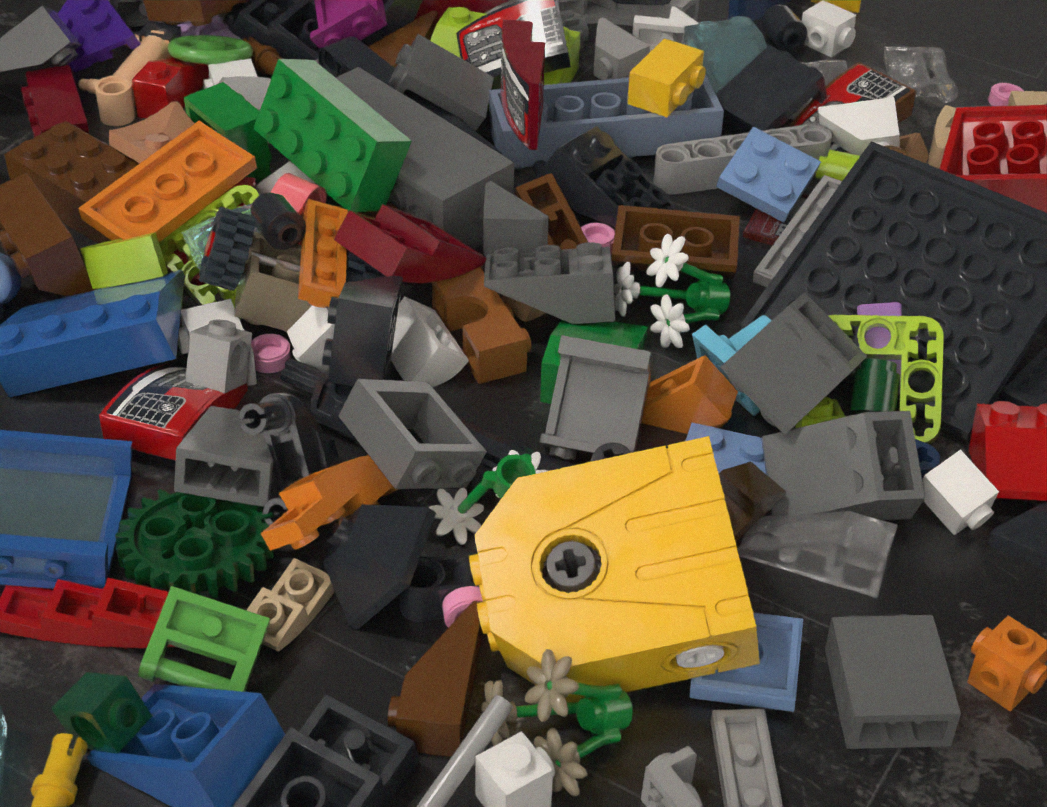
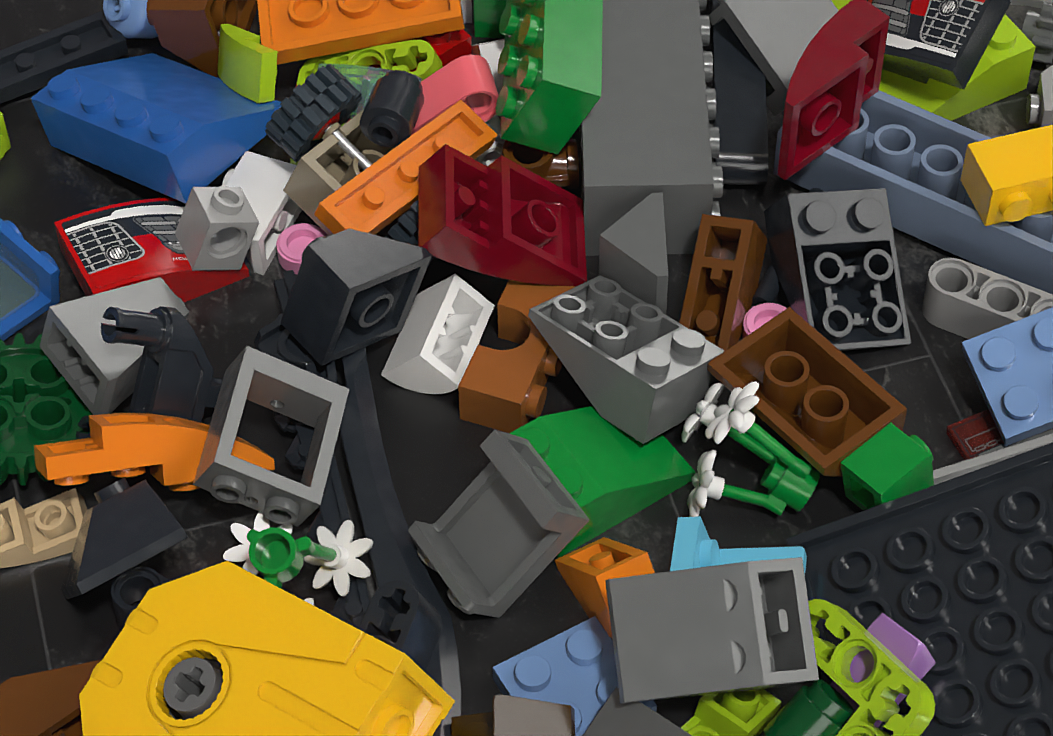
camera: 45 degrees right, 10 degrees up
none -> green brick [840,422,934,511]

